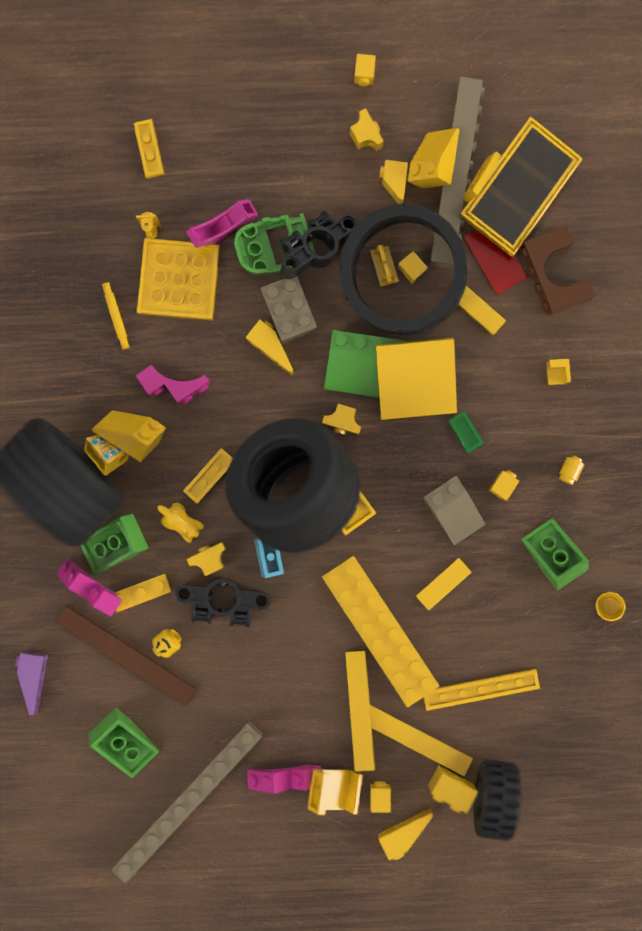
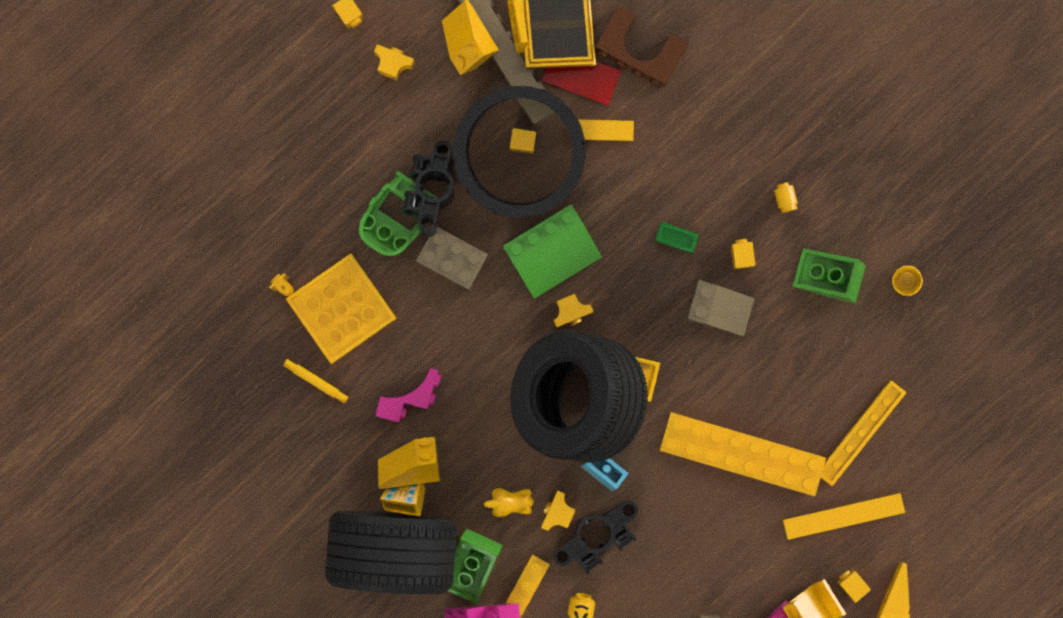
camera: 40 degrees left, 0 degrees up
yellow tile [134,119,165,179] -> none
yellow plate [183,448,232,504] -> none
dark pink arch [186,199,259,248] -> none
yellow slope [246,320,294,375] -> none
yellow tile [345,651,375,771] -> none
yellow hinge [370,245,399,287] -> none
yellow tile [376,337,457,420] -> none
yellow slope [379,160,408,204] -> none
yellow tile [416,558,472,611] -> none
yellow brick [428,765,478,813] -> none
black tyre [473,759,521,841] -> none
yellow panel [546,359,571,385] -> none

